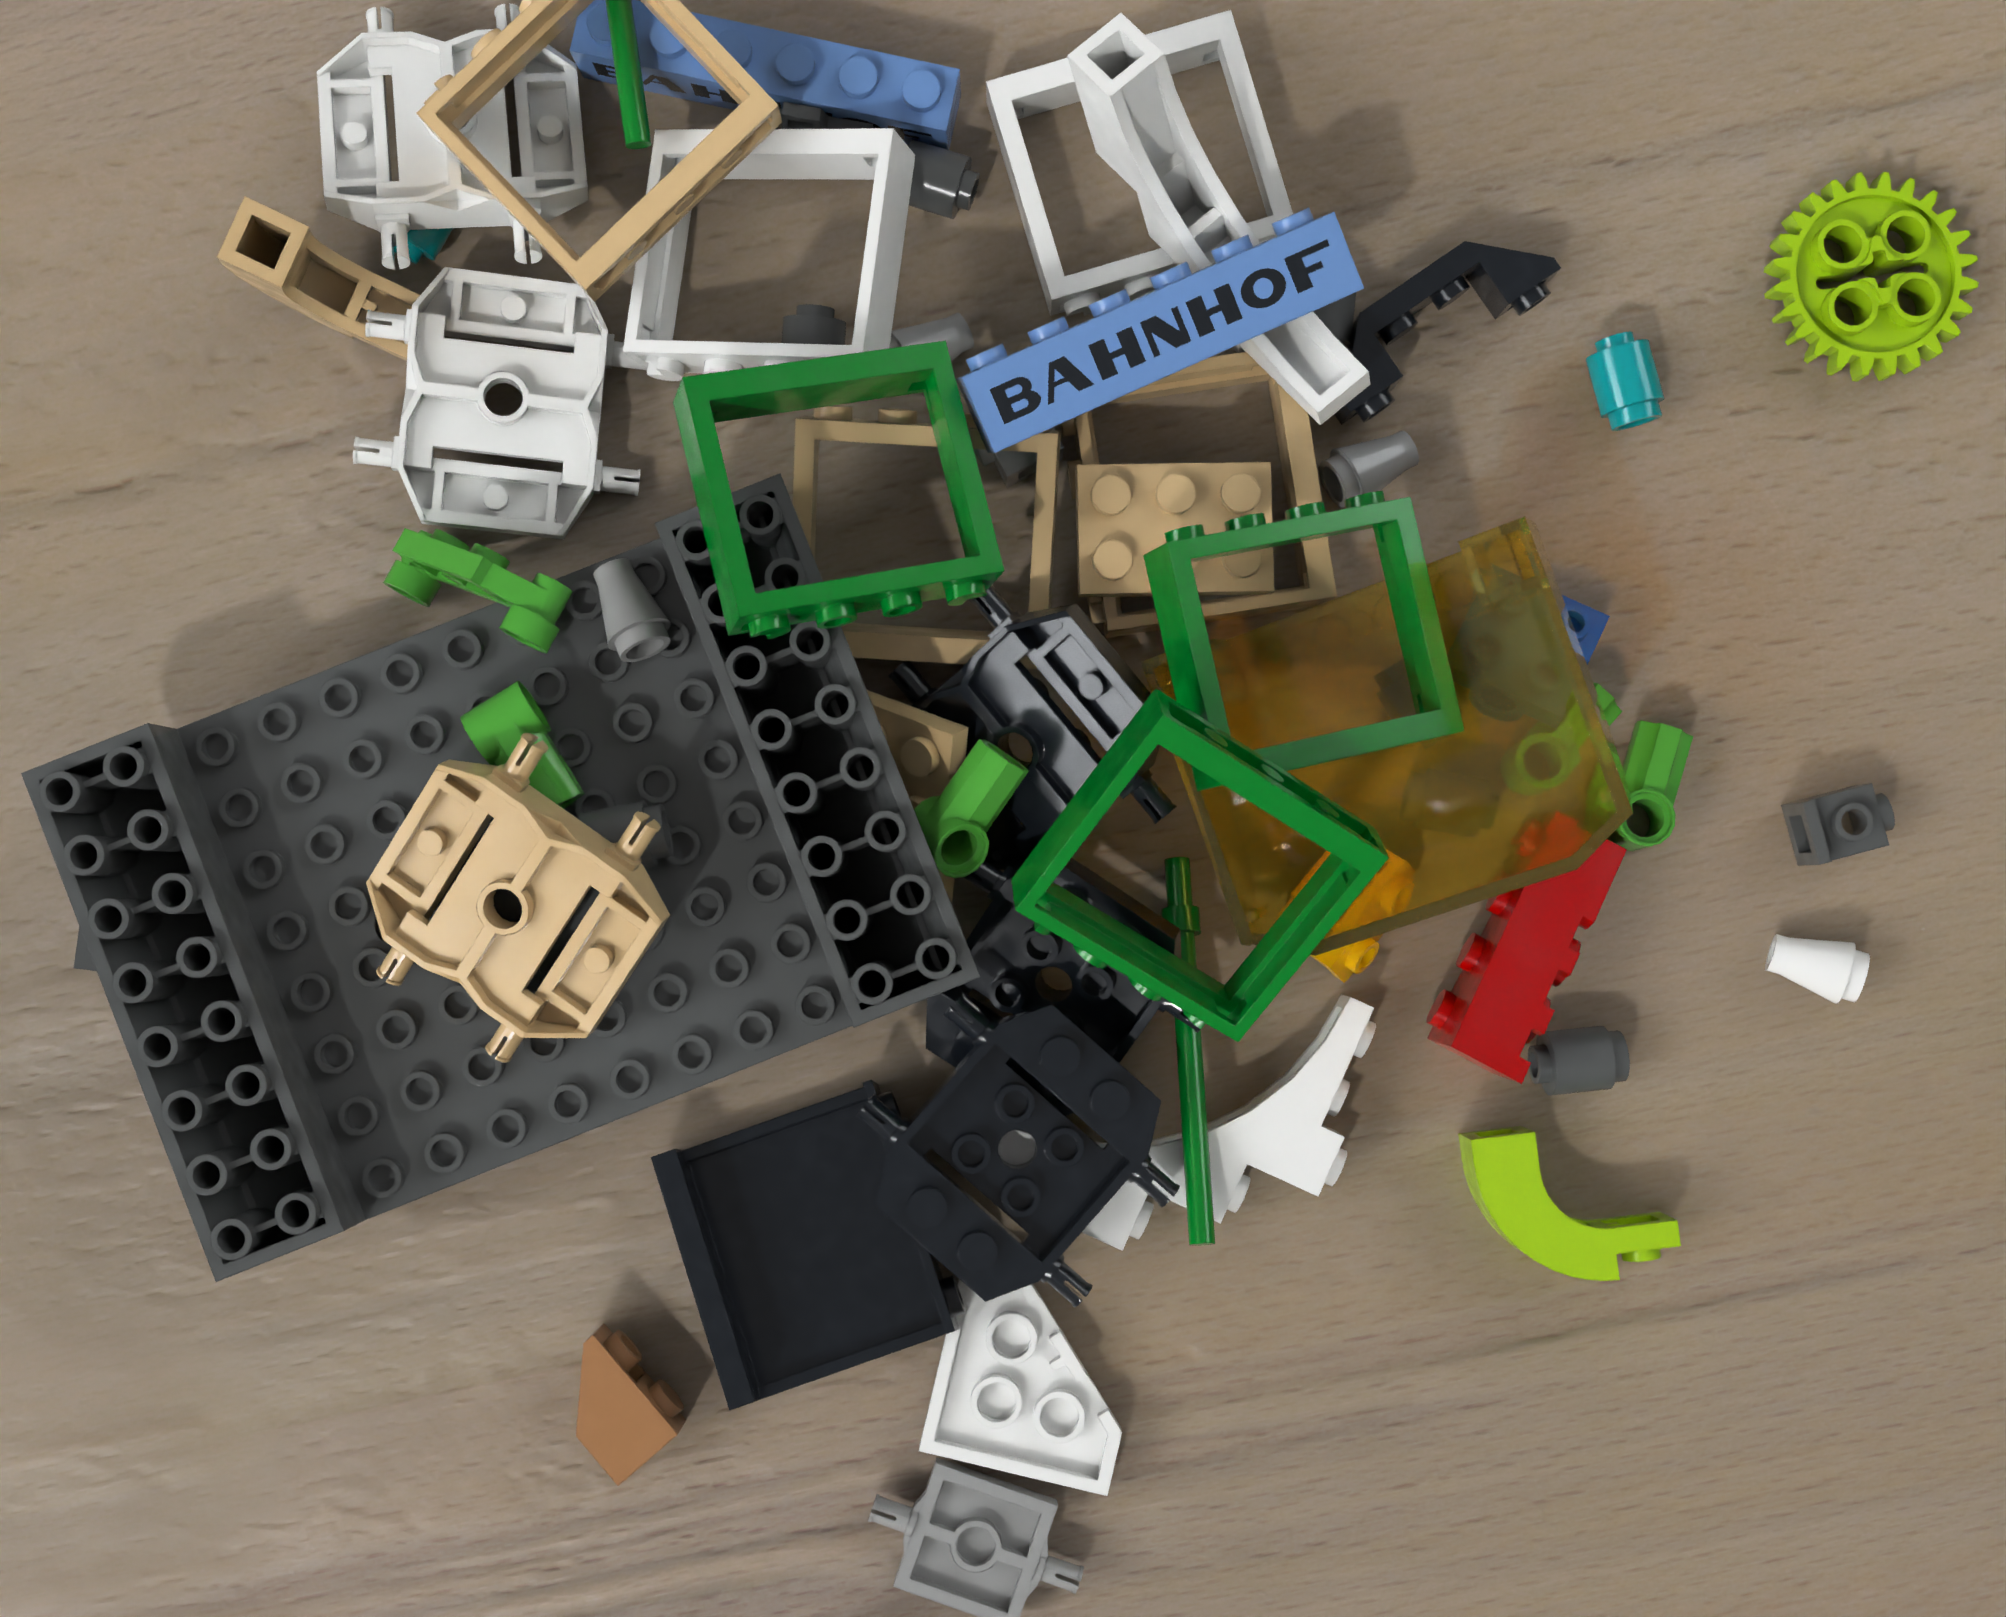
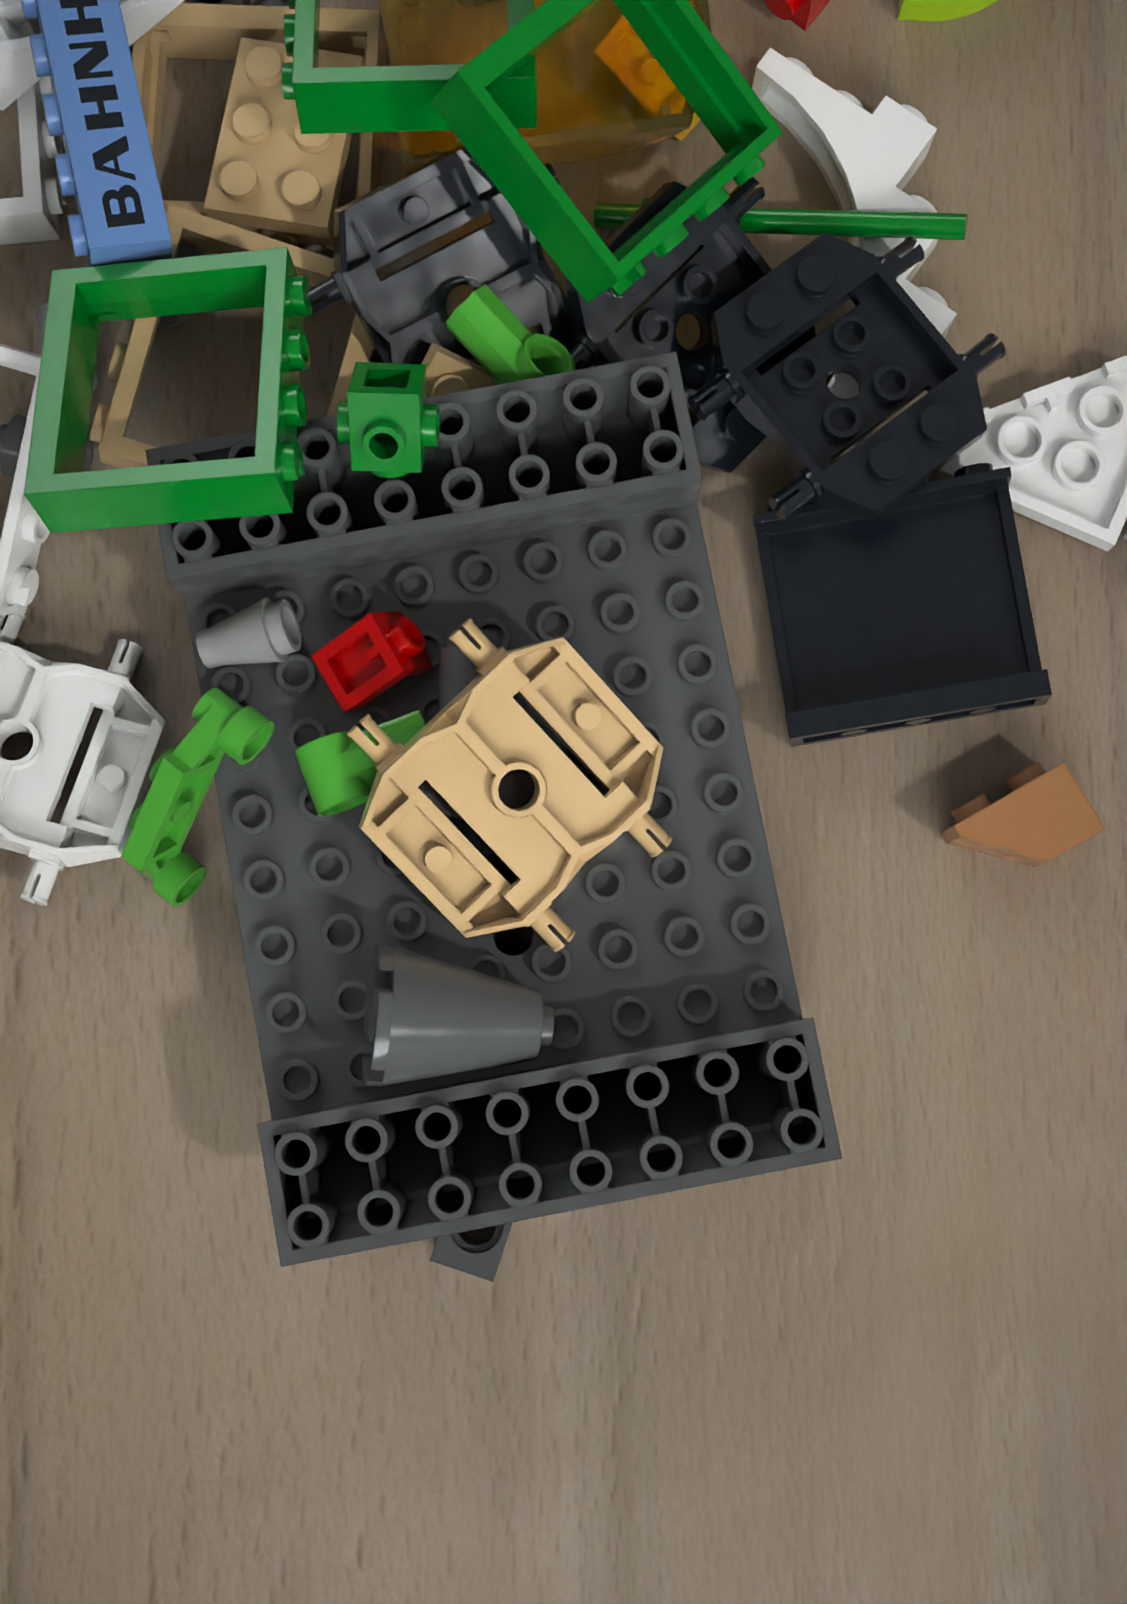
camera: 75 degrees left, 5 degrees down
none -> red bracket [311,611,433,713]
none -> green brick [337,362,440,478]
none -> dark grey cone [362,945,554,1086]

